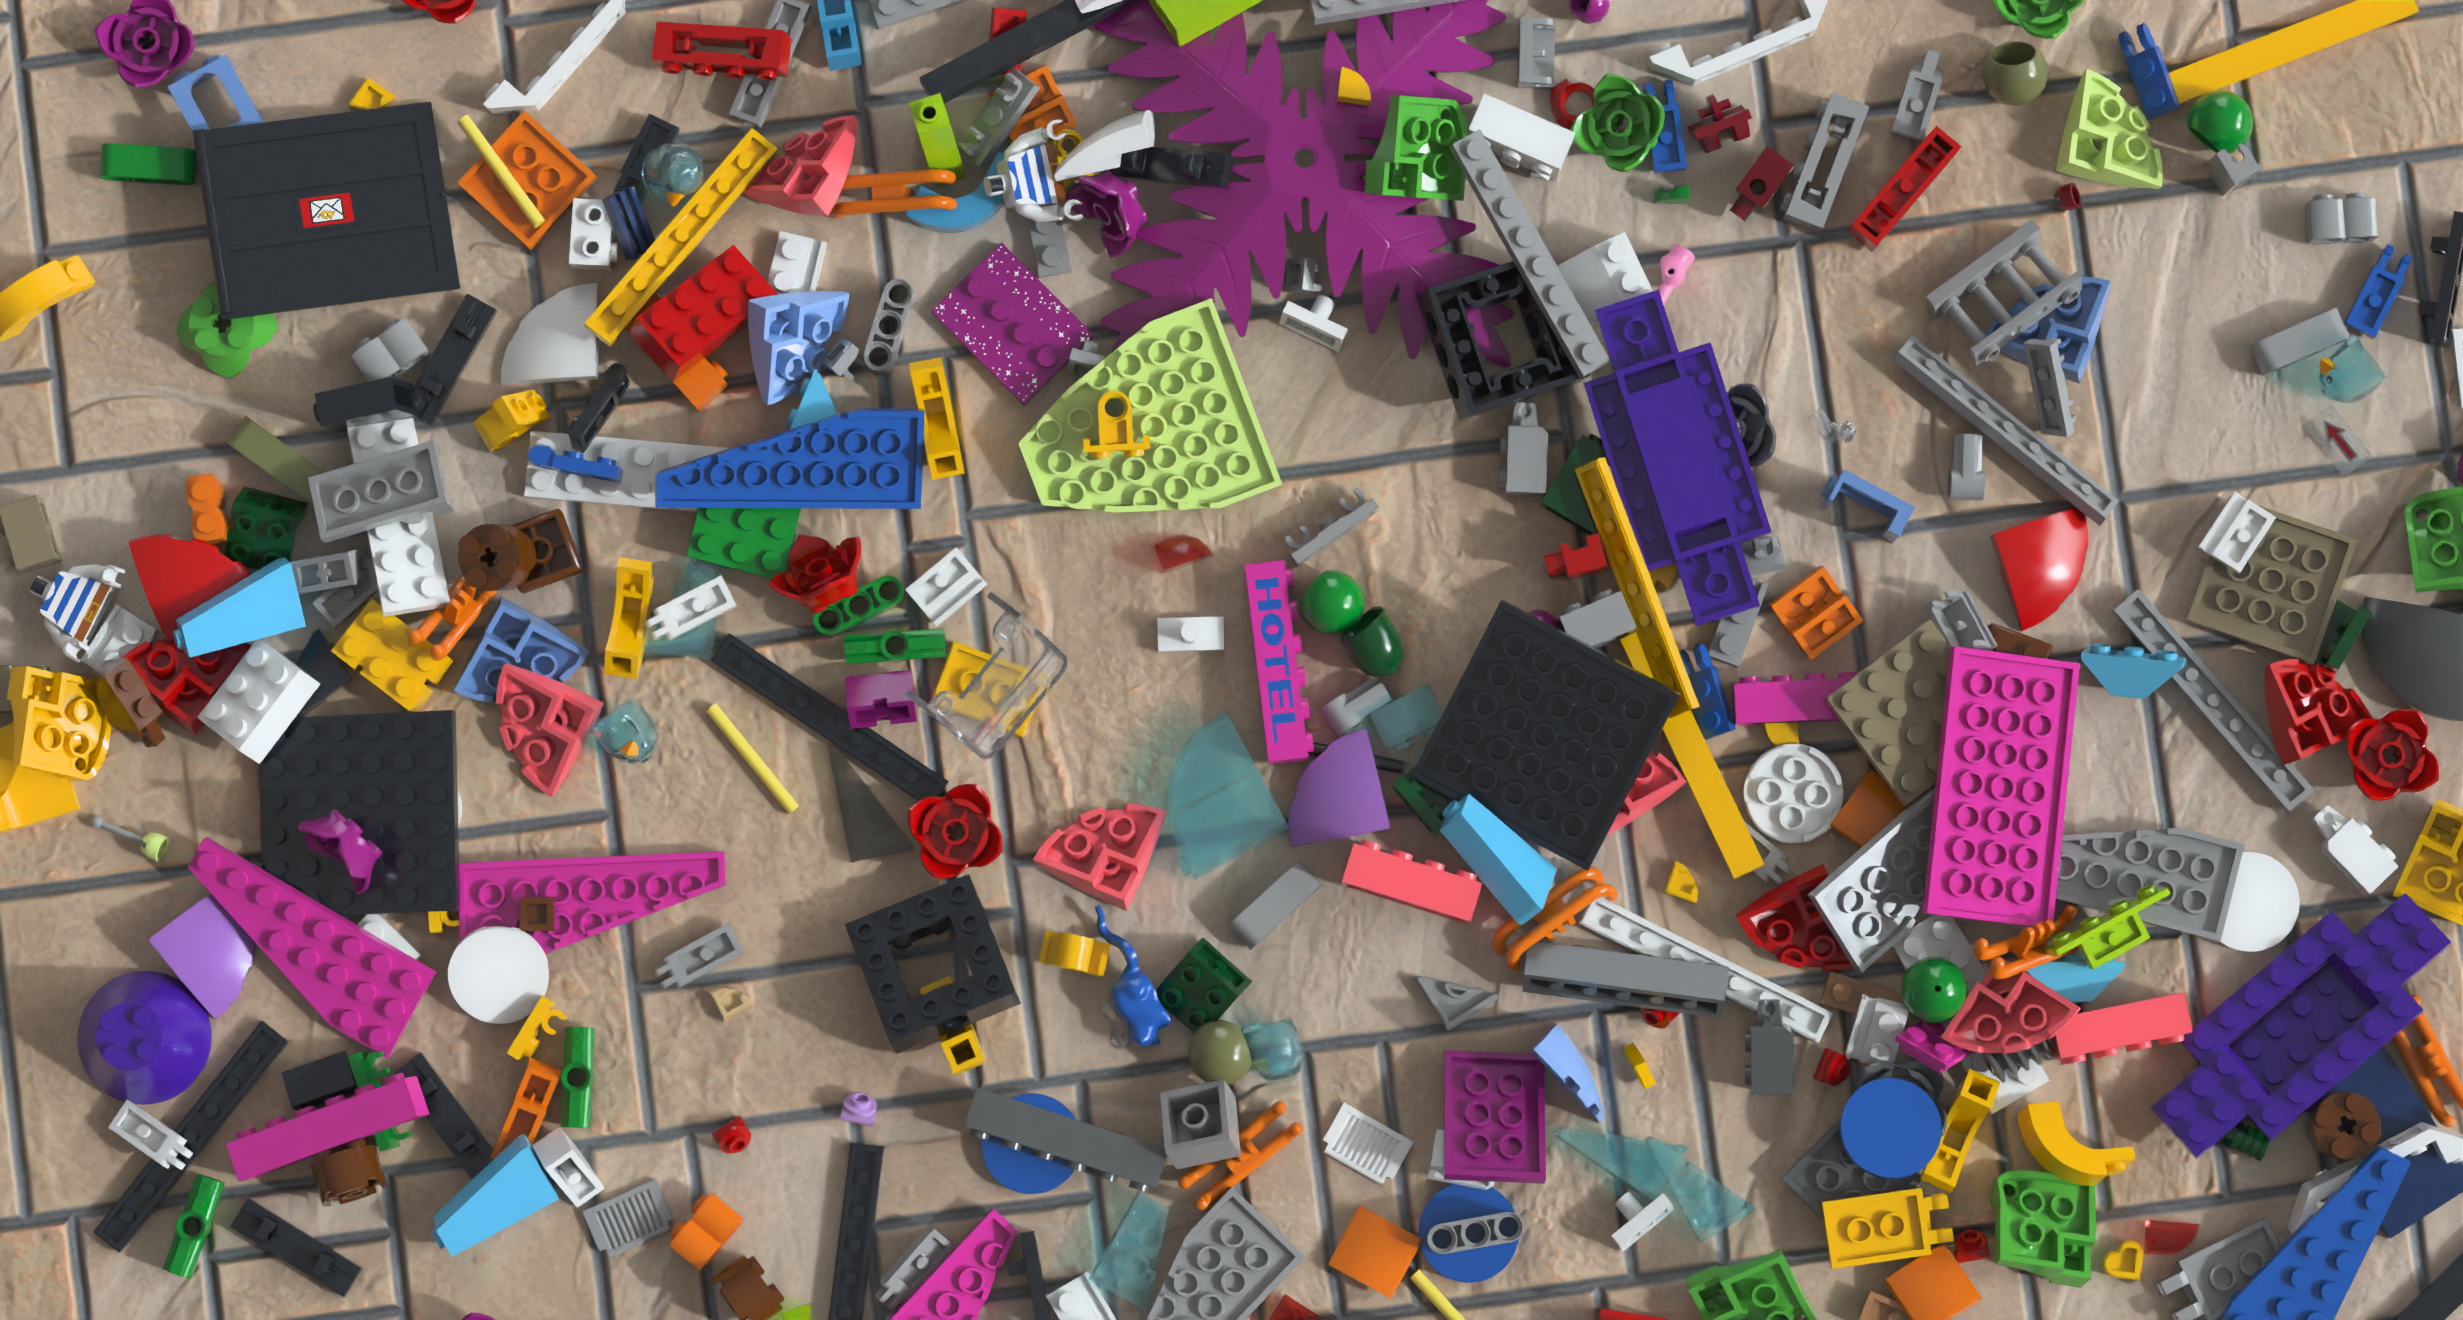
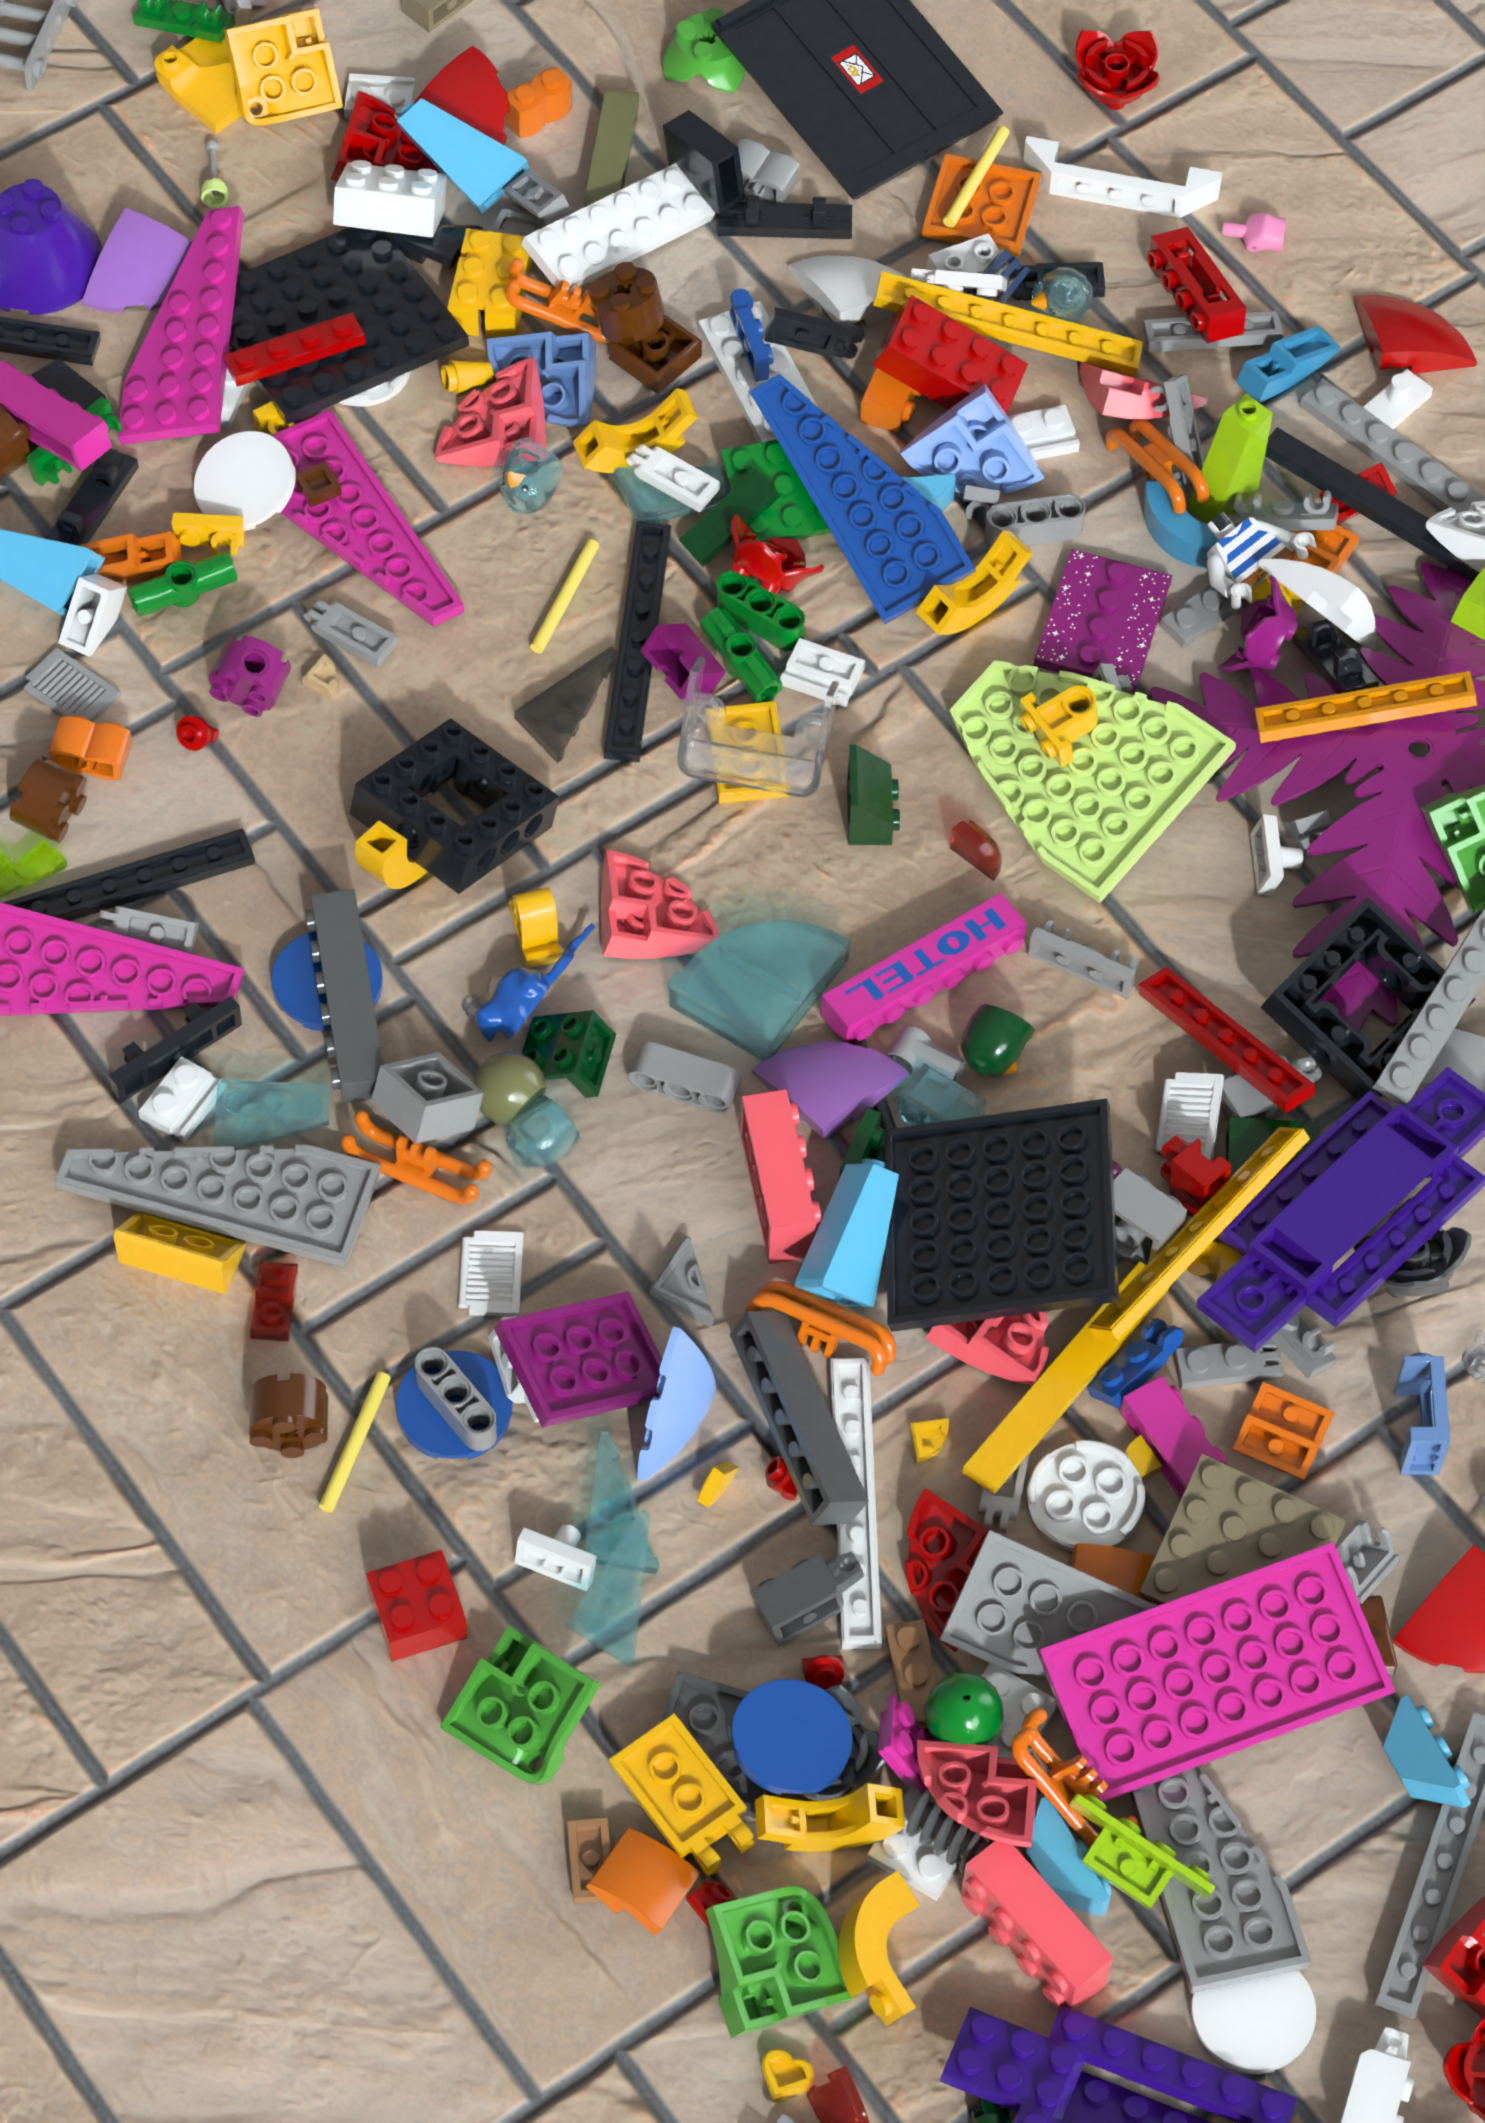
camera: 60 degrees right, 25 degrees down
torso [30,564,125,663] -> none
reddish brown hinge [83,658,166,748] -> none
dark green bracket [224,486,308,570] -> none
magenta brick [298,809,383,895] -> none
light grey hinge [308,440,452,543] -> none
yellow tile [349,77,396,110] -> none
yellow pin [473,389,551,452] -> none
lavender plate [840,1092,877,1127] -> none
red brick [908,784,1003,879] -> none
white tile [1157,616,1224,652] -> none
green helmet [1299,570,1365,636] -> none
orange slope [1328,1205,1423,1299] -> none
white plate [1845,993,1909,1064] -> none
none -> magenta brick [209,635,291,717]
none -> red plate [224,312,366,387]
none -> yellow cone [441,360,494,394]
none -> dark green tile [678,469,781,567]
none -> dark green slope [847,745,900,845]
none -> white hinge [911,268,1007,297]
none -> red plate [1138,966,1315,1113]
none -> light grey plate [1151,374,1204,484]
none -> white window [1155,1072,1224,1162]
none -> light orange plate [1255,671,1477,743]

